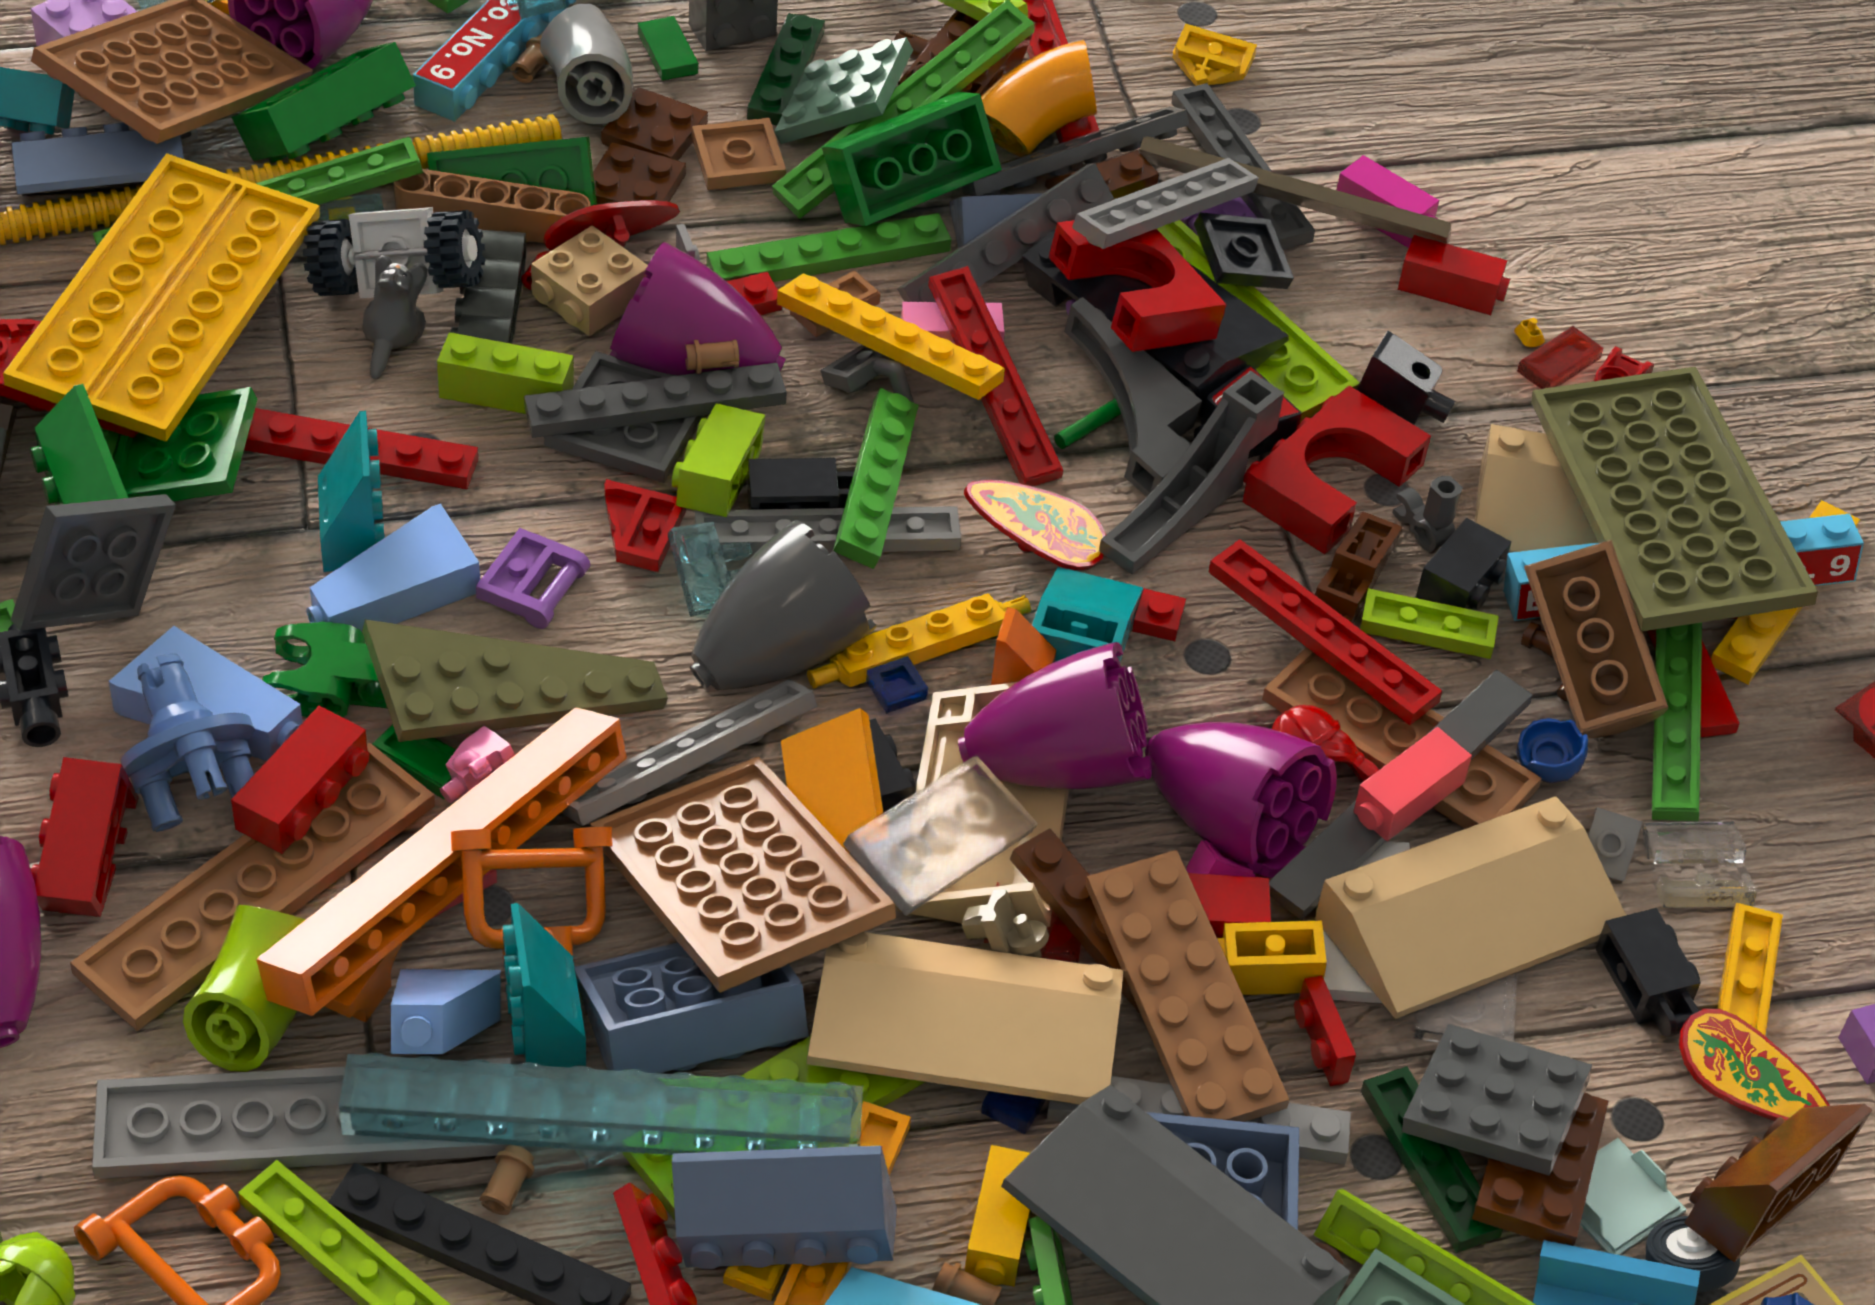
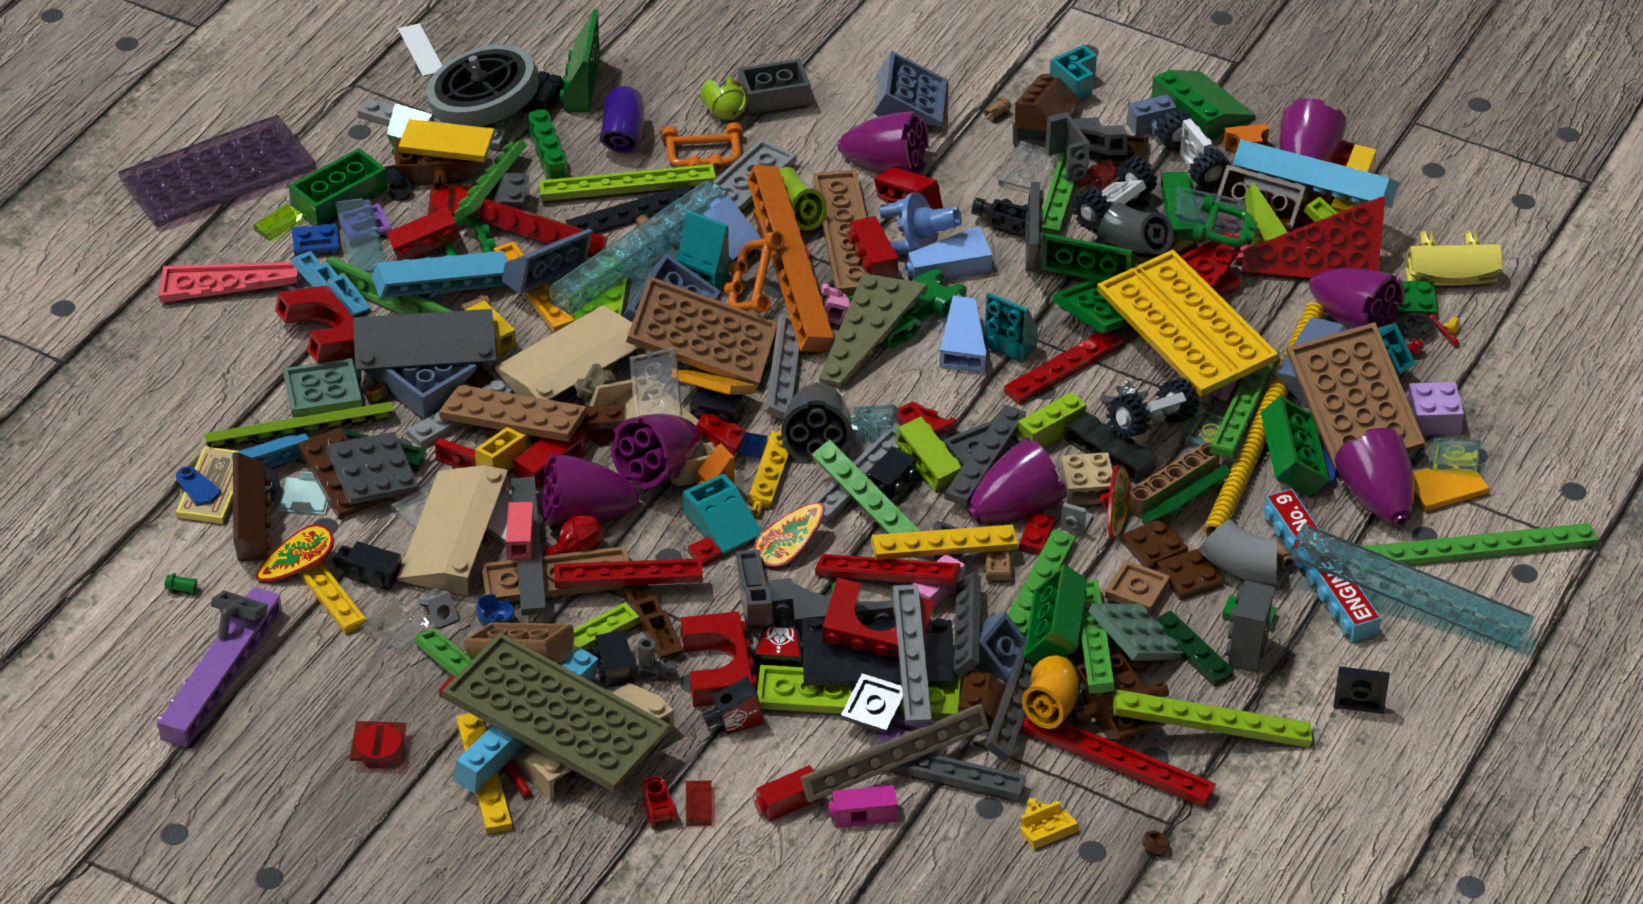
camera: 135 degrees right, 5 degrees down
medium lavender plate [476,528,591,629] -> none
medium nougat pin [685,340,739,374] -> none
yellow rock [1514,318,1545,348] -> none
none -> red wing [696,413,747,456]

